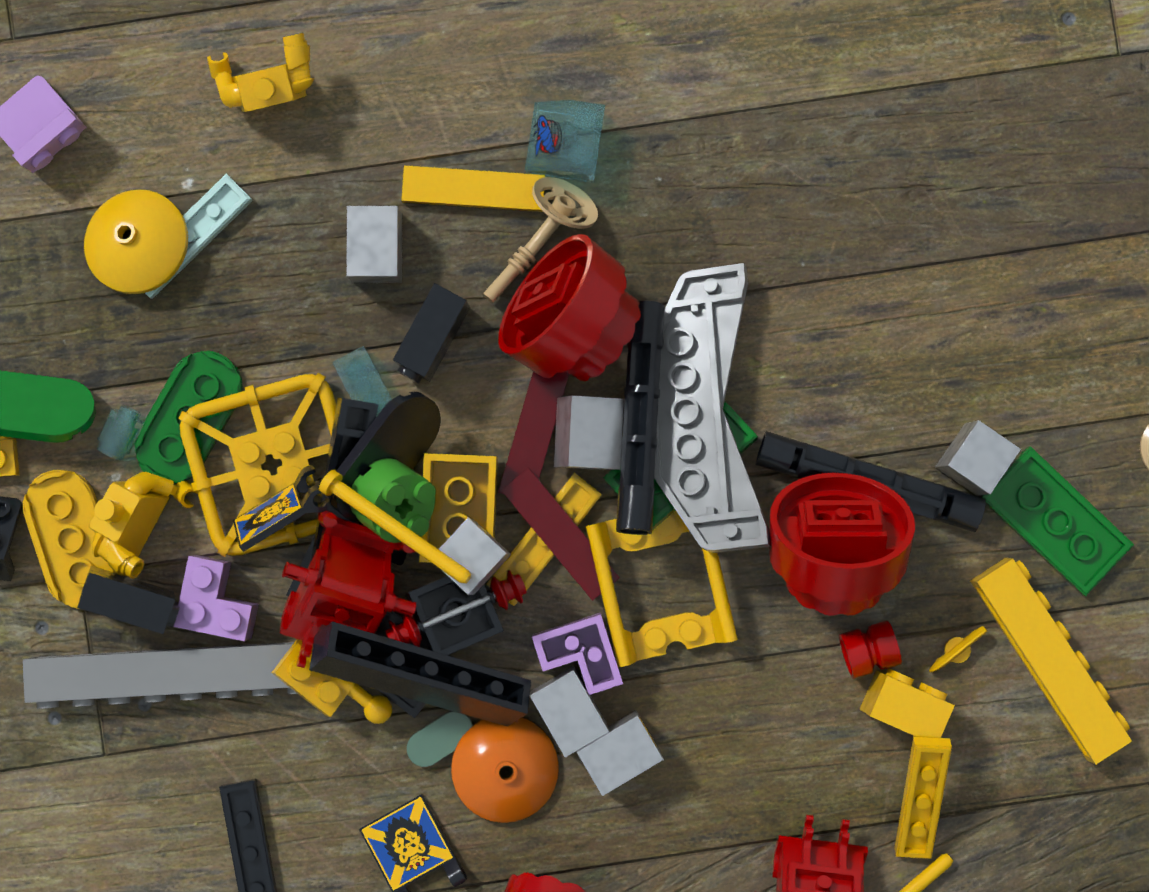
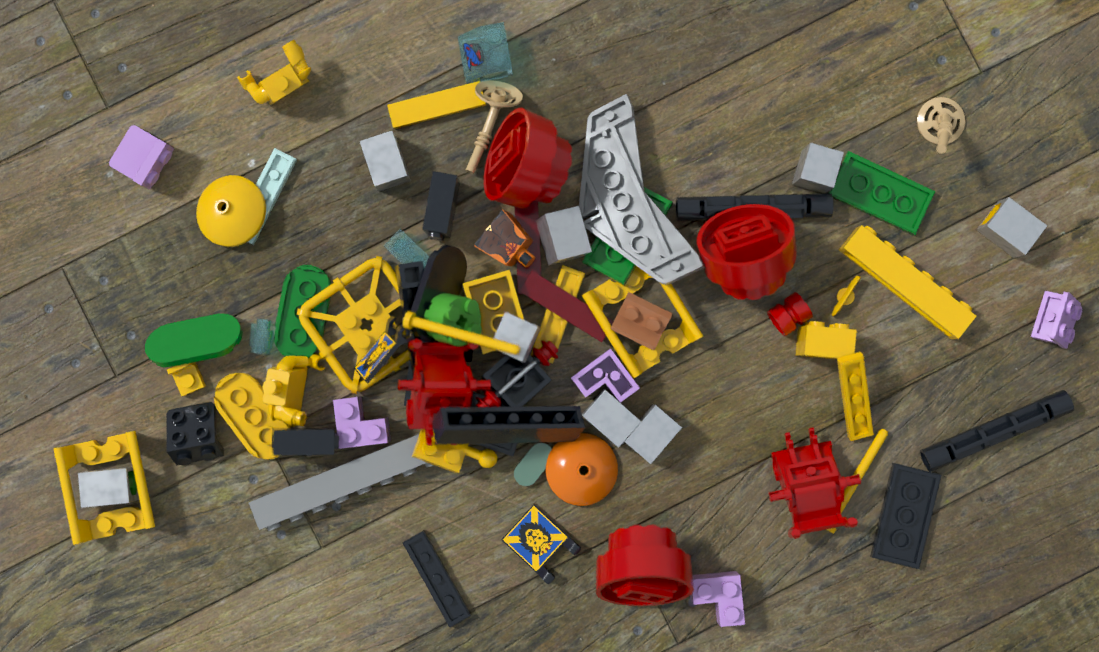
camera: 20 degrees left, 0 degrees up
black piece [616,301,665,535] -> none
none -> torso [474,209,535,268]
none -> nougat bracket [611,292,672,350]

